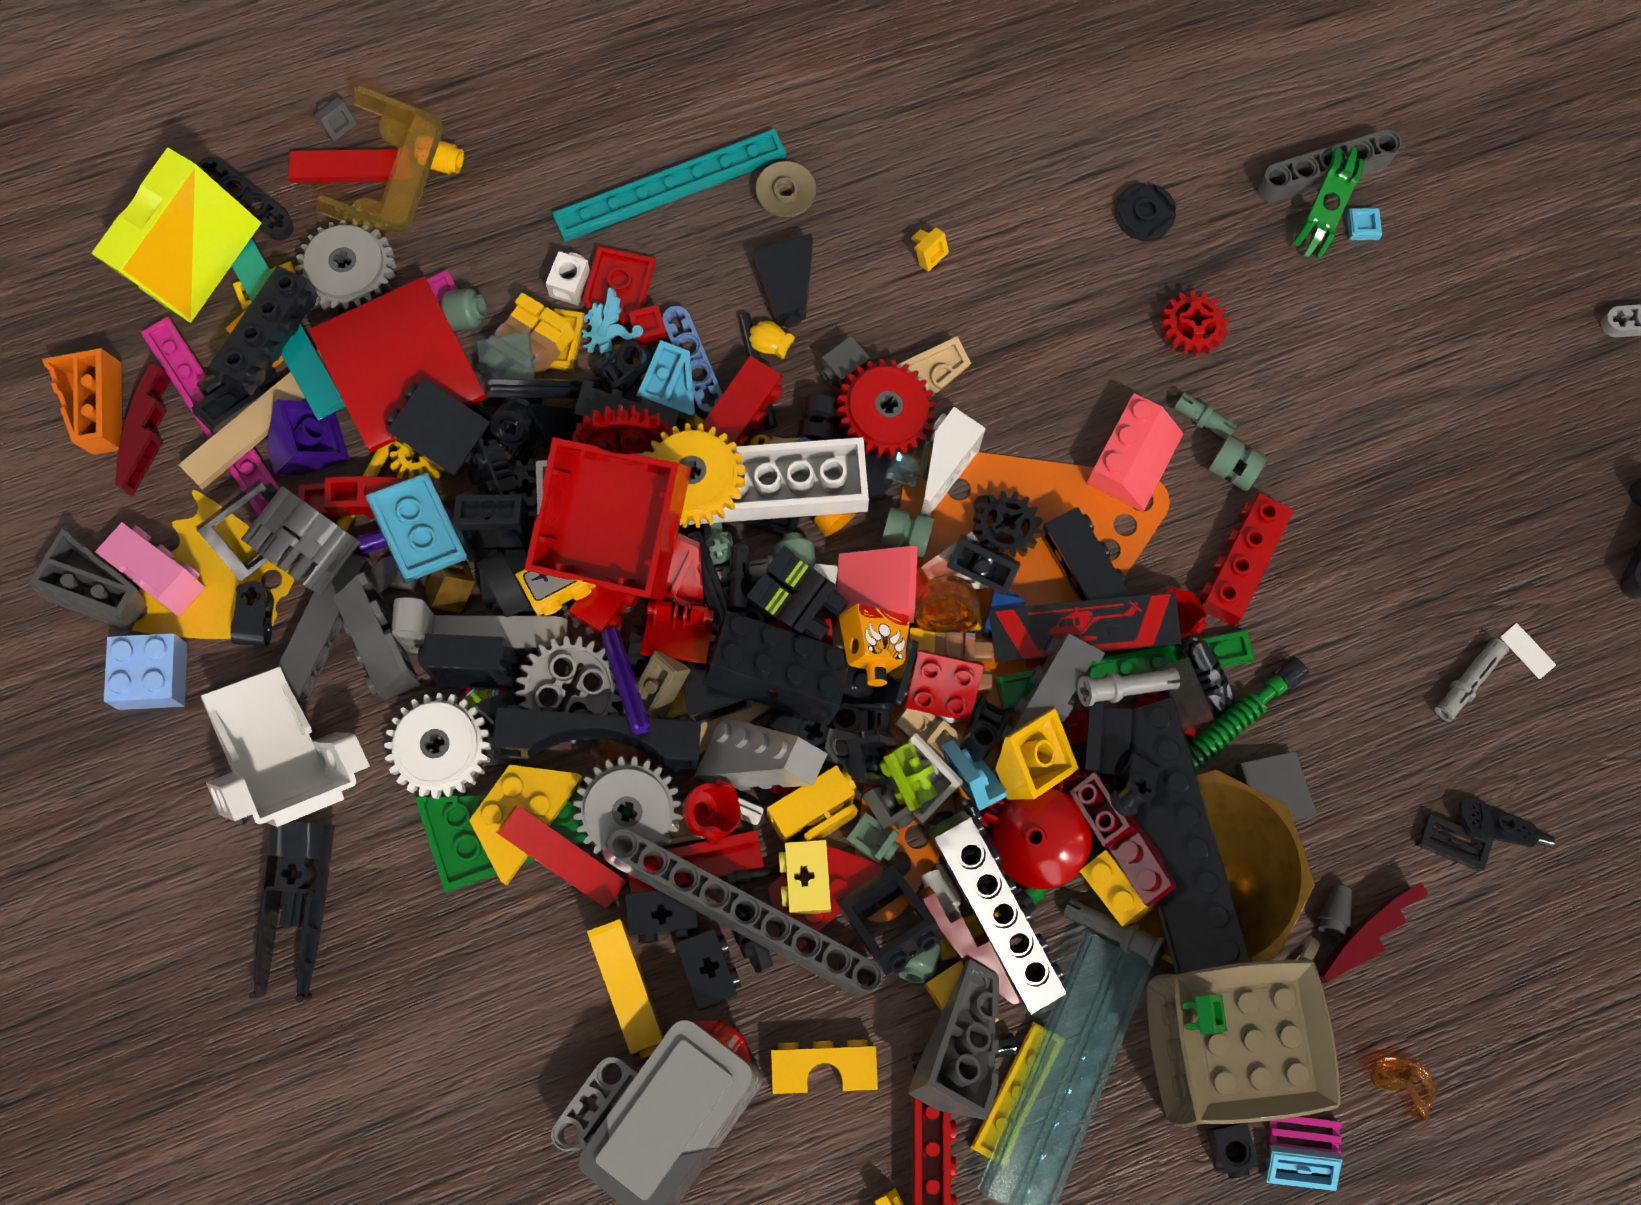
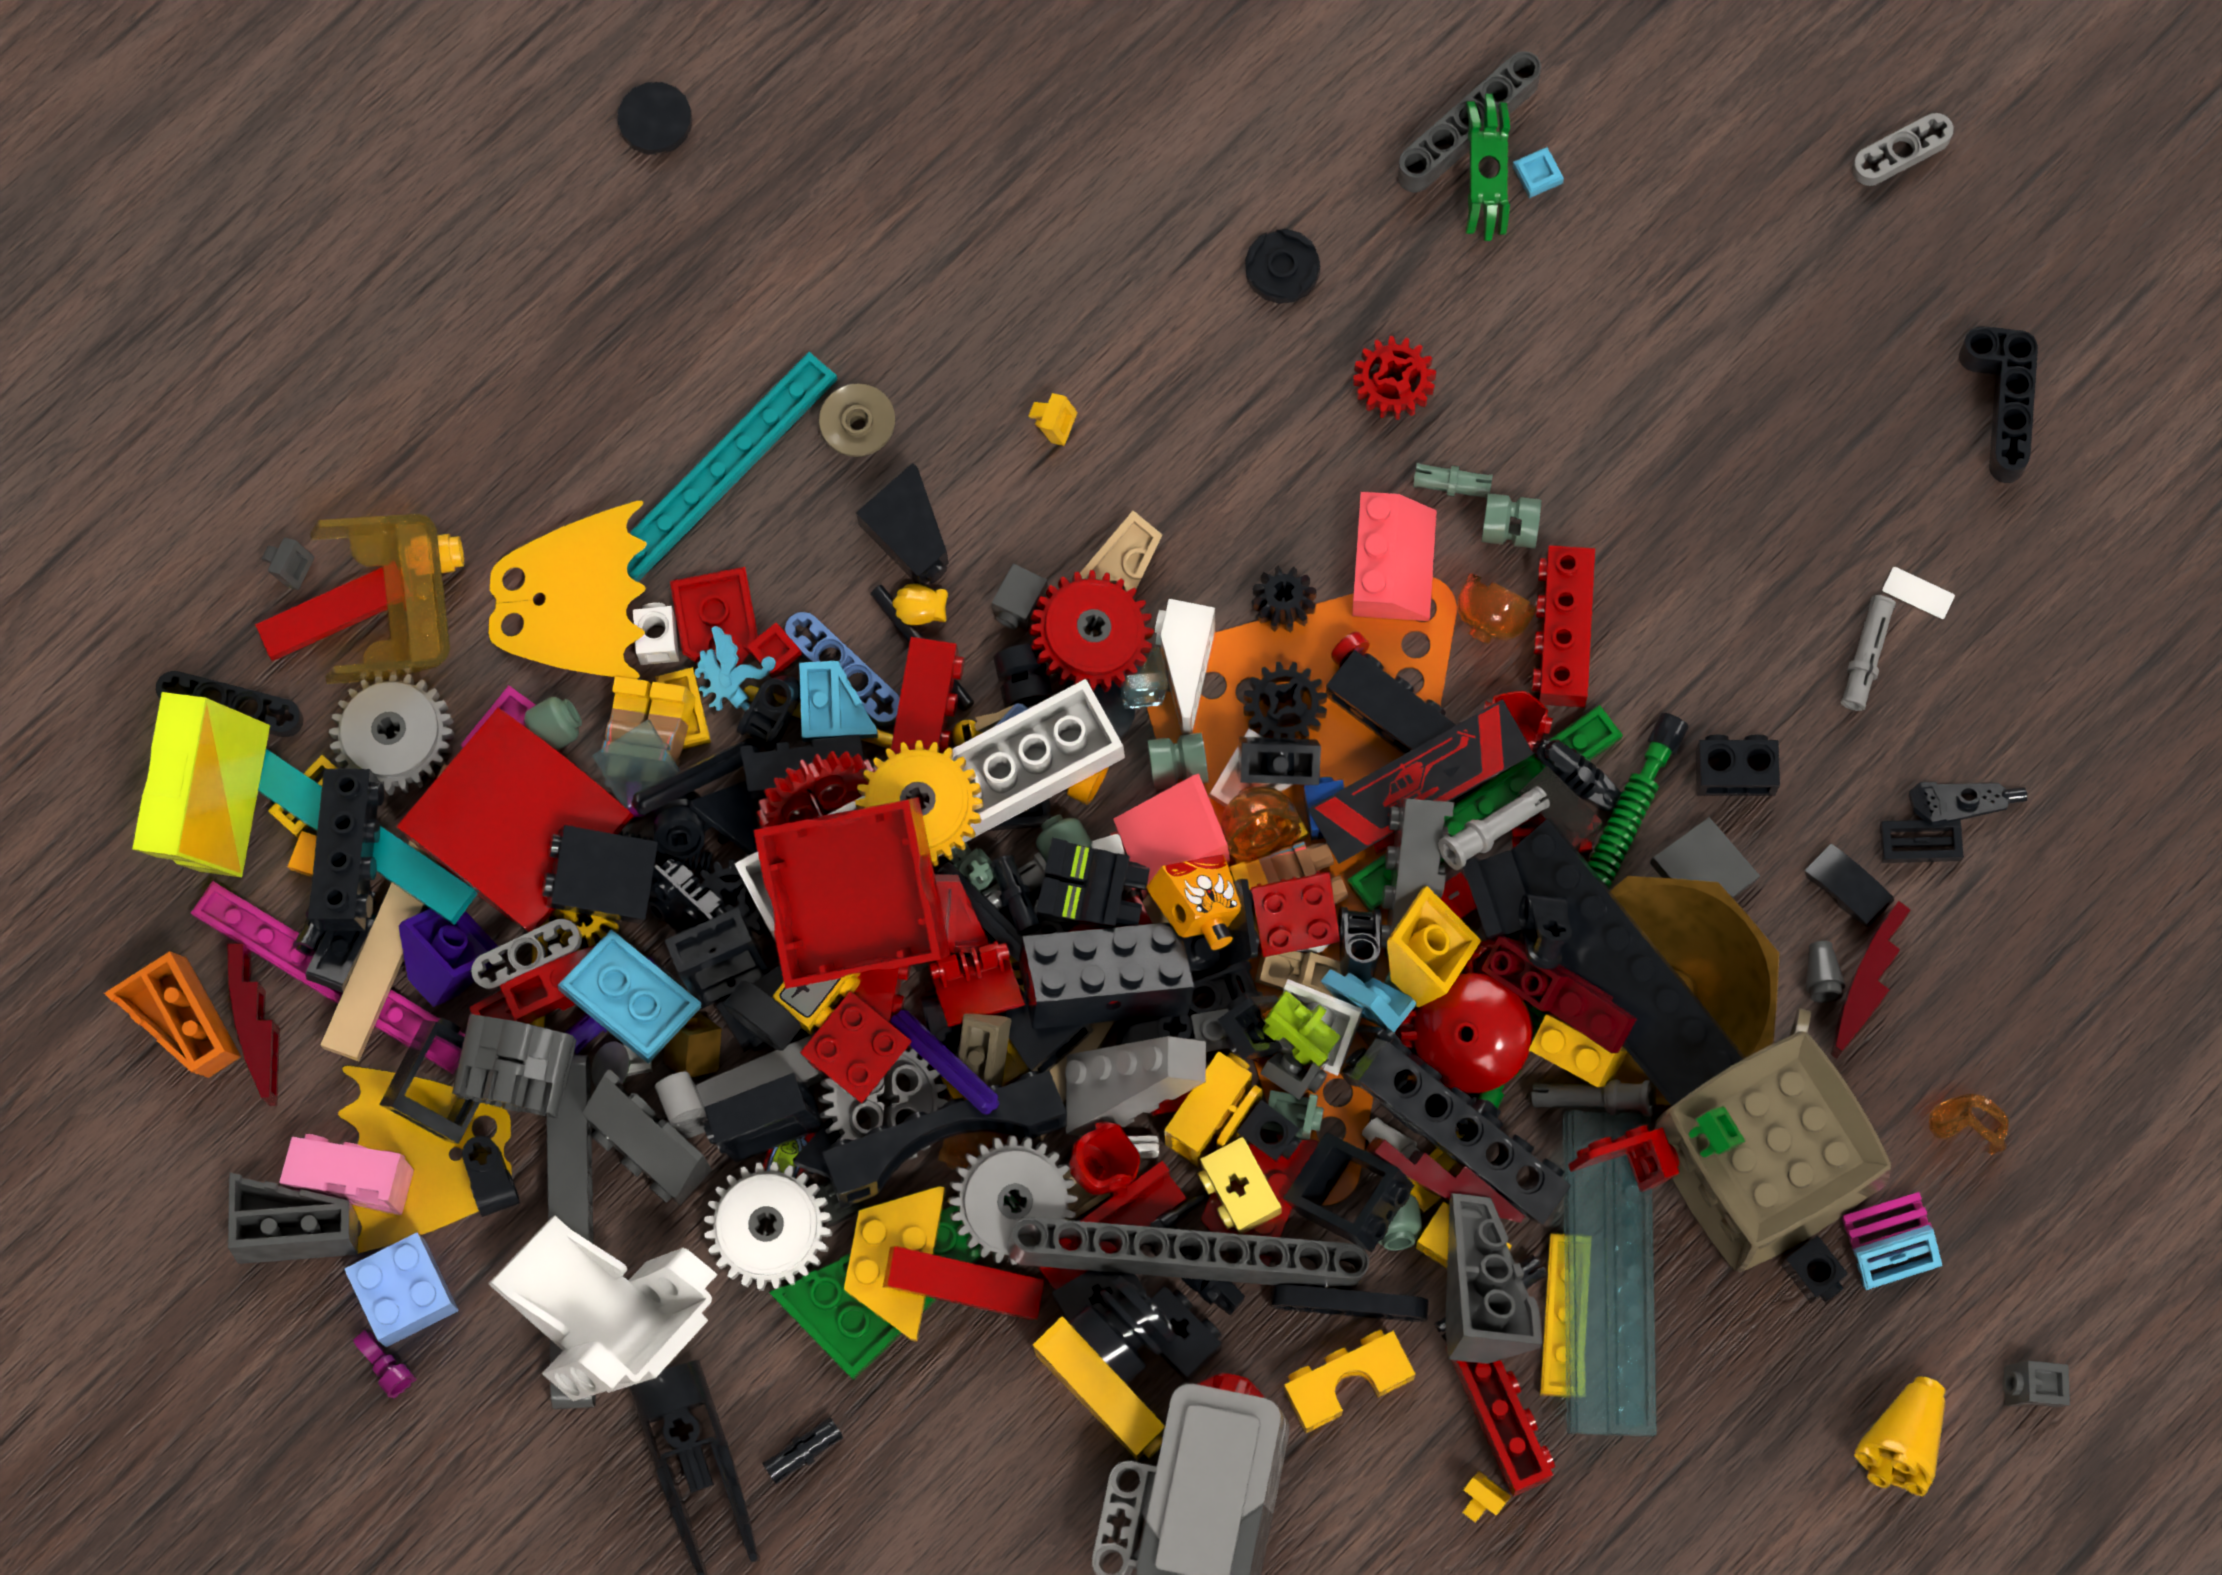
camera: 15 degrees left, 0 degrees up
none -> magenta piece [353,1330,417,1398]
none -> light grey beam [472,919,582,990]
none -> yellow piece [489,500,647,679]
none -> black pin [762,1417,844,1484]
none -> red hinge [800,991,912,1104]
none -> black wheel [1069,1275,1177,1385]
none -> black brick [1237,1100,1302,1162]
none -> black gear [1251,566,1317,633]
none -> black beam [1270,1285,1429,1322]
none -> red tile [1331,632,1370,668]
none -> clear orange cylinder [1458,573,1537,645]
none -> red bracket [1568,1125,1680,1192]
none -> black brick [1696,734,1780,796]
none -> black slope [1805,843,1894,928]

